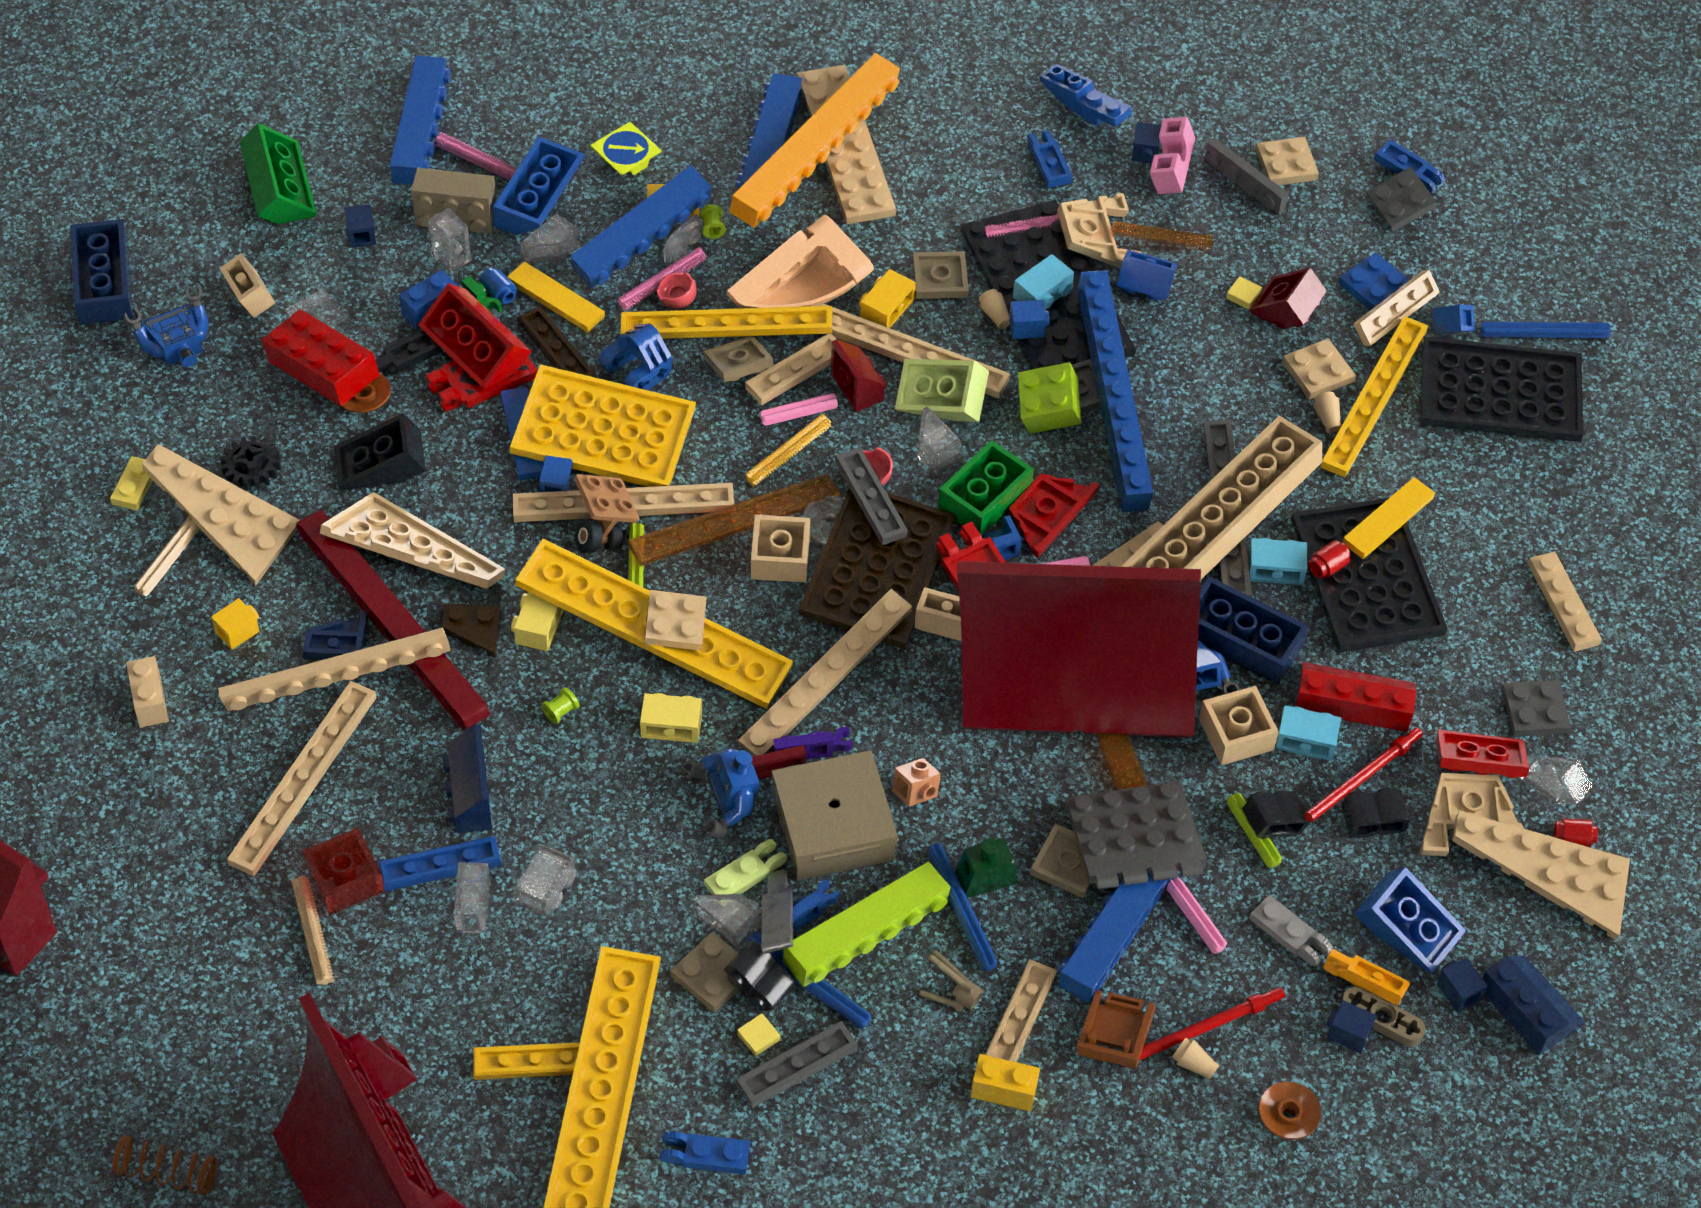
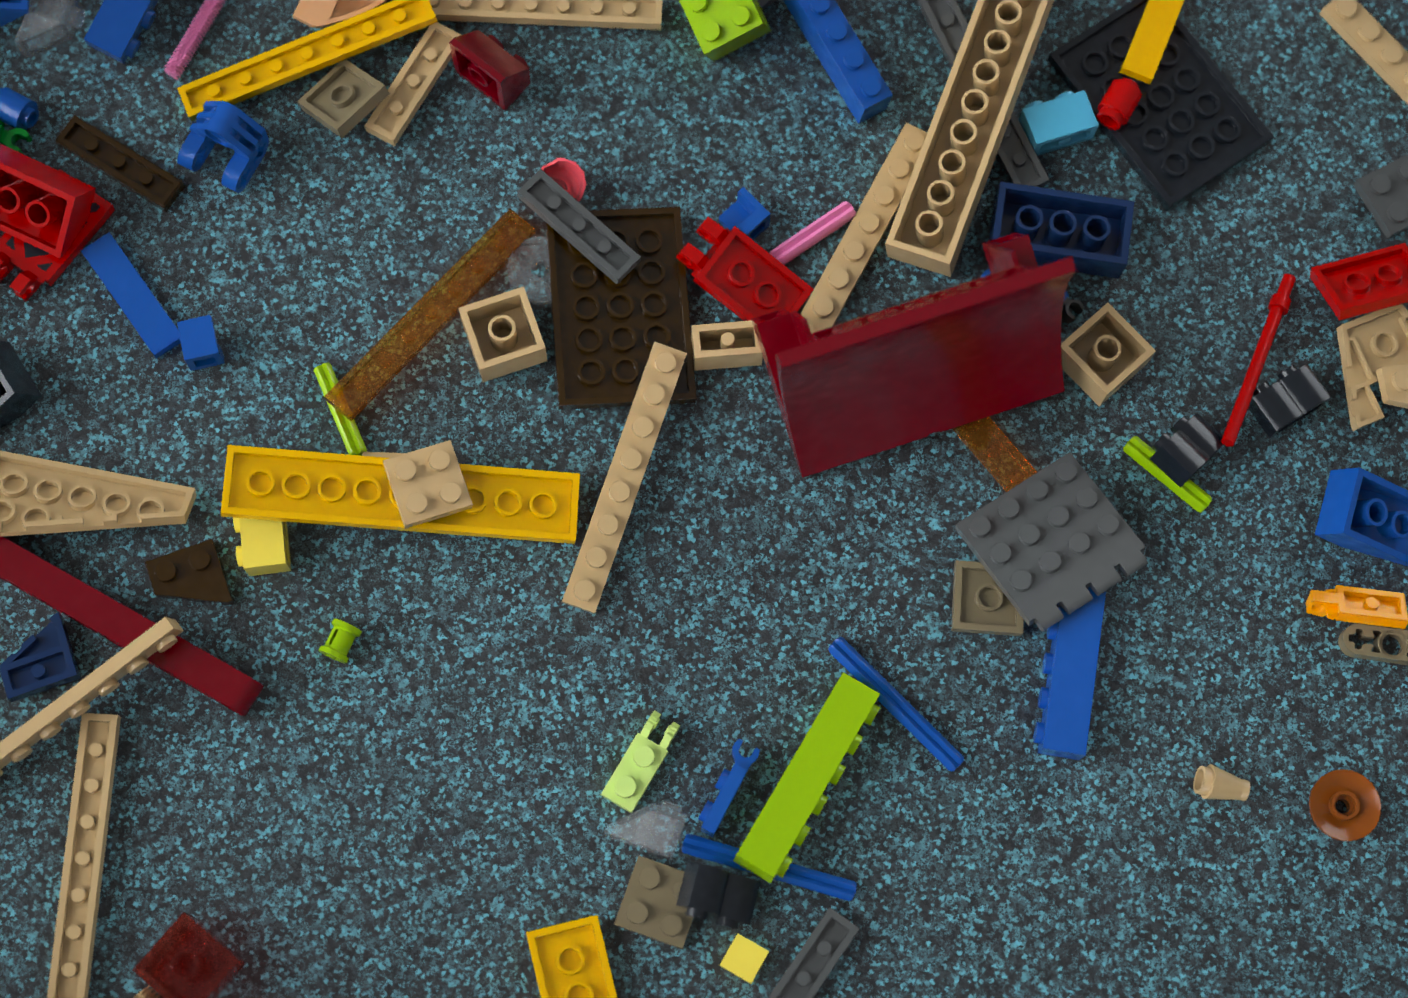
camera: 25 degrees left, 20 degrees up
blue tile [378,836,502,892] -> none
dark blue slope [443,724,492,833] -> none
clear brick [454,862,491,933] -> none
yellow tile [508,261,605,333] -> none
yellow plate [510,365,696,487] -> none
tan plate [513,483,734,522] -> none
clear brick [514,844,577,917] -> none
medium nougat plate [574,474,639,553] -> none
light yellow brick [640,693,702,743] -> none
coral hair [657,272,697,310] -> none
blue torso [683,748,759,839] -> none
yellow axle [745,413,831,487] -> none
dark red tile [752,745,806,780] -> none
bright pink axle [760,393,838,426] -> none
flat silver piece [761,869,794,954] -> none
dark tan container [772,750,898,881] -> none
dark purple plate [773,727,853,760] -> none
nougat brick [892,758,941,807] -> none
yellowish green slope [895,359,989,422] -> none
clear slope [917,407,961,472] -> none
dark tan plant [919,950,984,1012] -> none
green brick [938,440,1034,536] -> none
dark green torso [955,838,1018,898] -> none
yellow brick [971,1054,1040,1112] -> none
tan tile [985,959,1057,1062] -> none
red wing [1008,474,1099,558] -> none
dark orange container [1077,990,1156,1069] -> none
red bar [1121,987,1285,1068] -> none
bright pink axle [1167,878,1227,954] -> none
light grey hinge [1250,895,1333,966] -> none
medium azure brick [1275,705,1341,761] -> none
red slope [1295,662,1417,732] -> none
dark blue brick [1326,1000,1377,1054] -> none

